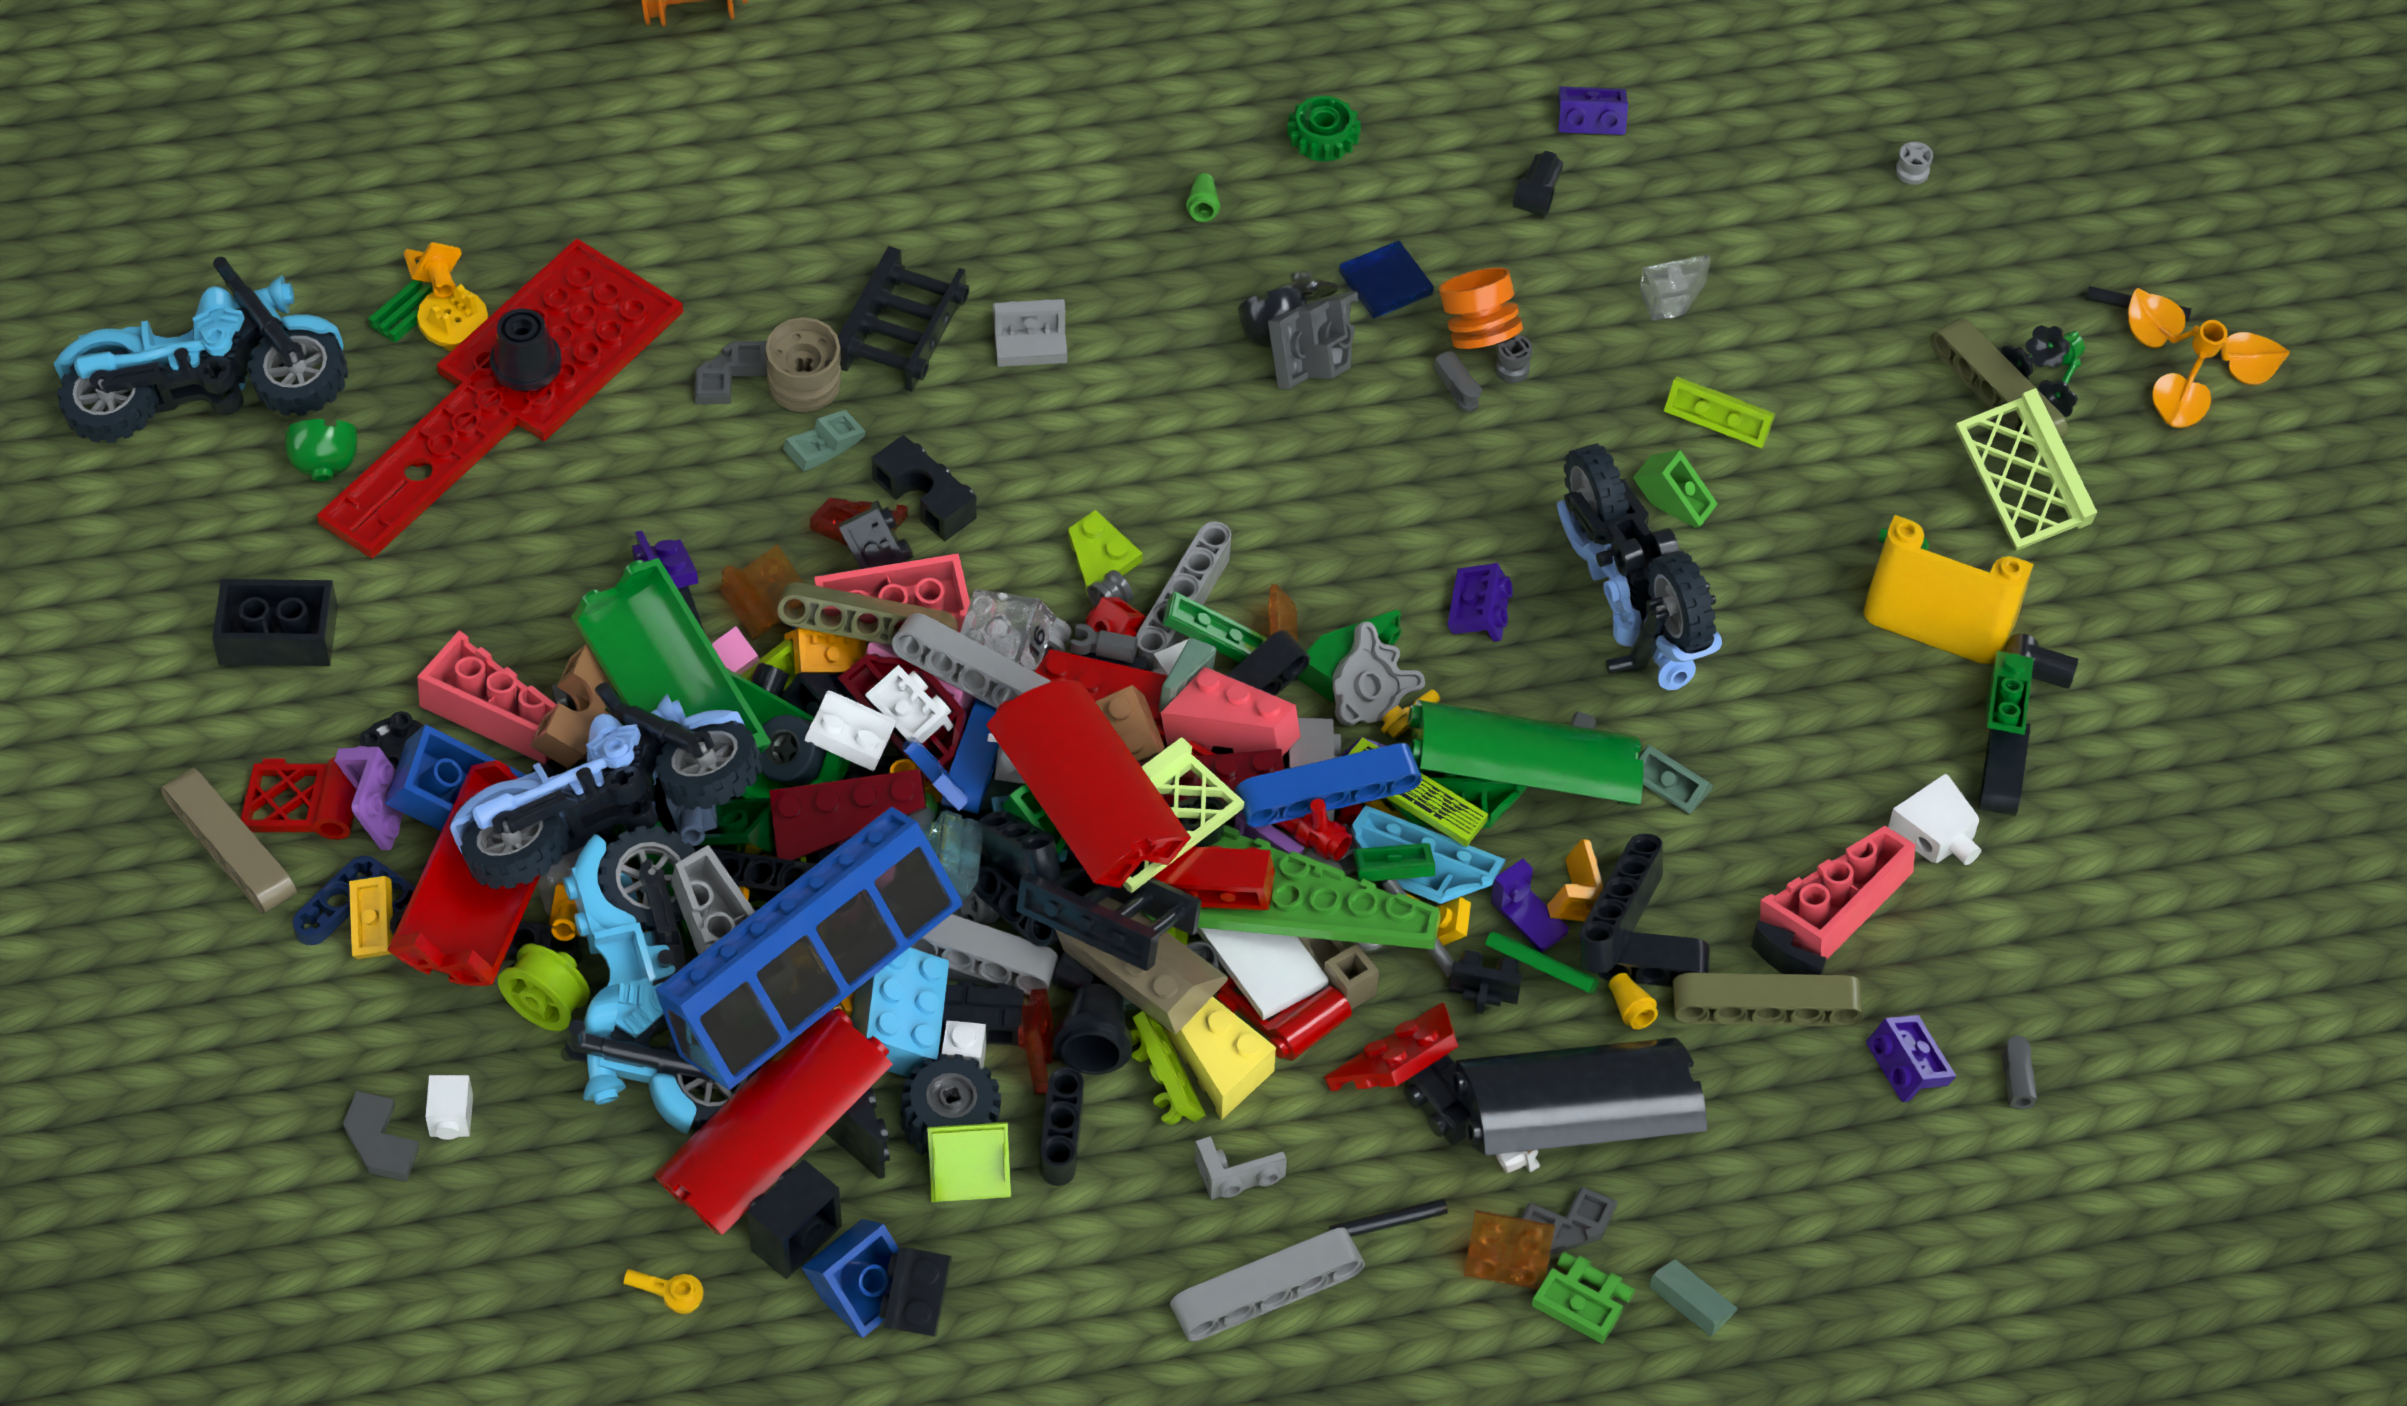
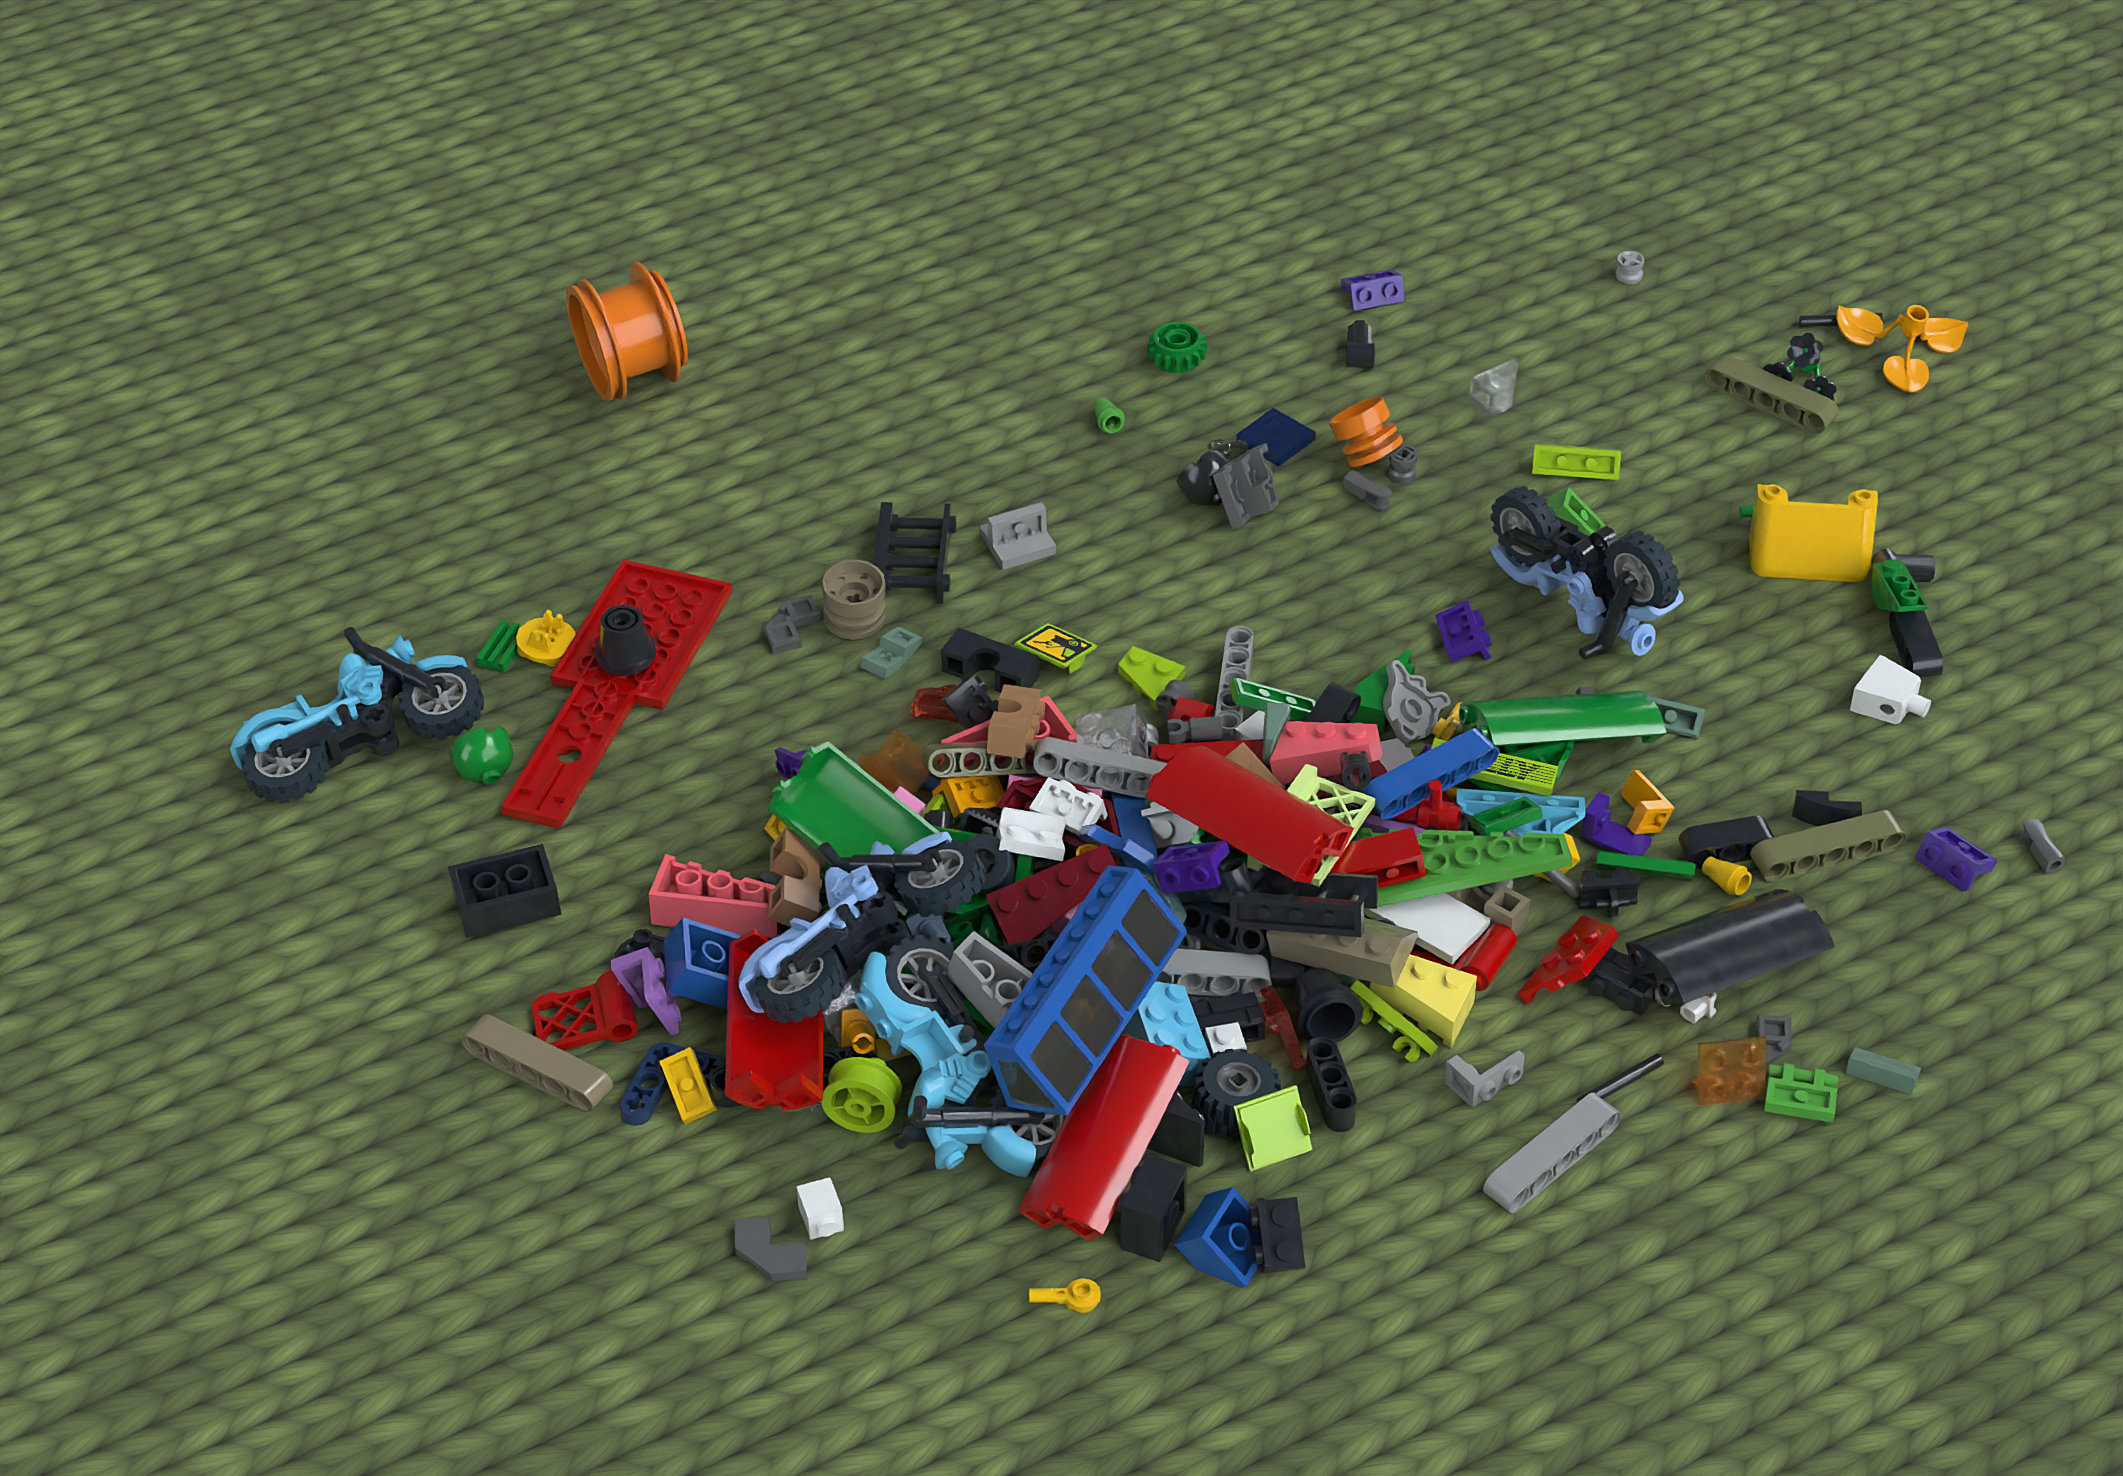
camera: 15 degrees left, 10 degrees down
light orange bracket [404,242,462,298] -> none
clear orange slope [1268,584,1298,642] -> none
black beam [1580,833,1663,973] -> none
coral wedge [1760,826,1916,960] -> none
yellowish green fence [1955,388,2097,551] -> none
none -> medium nougat arch [986,684,1045,759]
none -> piece [1015,623,1097,673]
none -> dark purple bracket [1153,840,1230,893]
none -> black hinge [1340,751,1371,791]

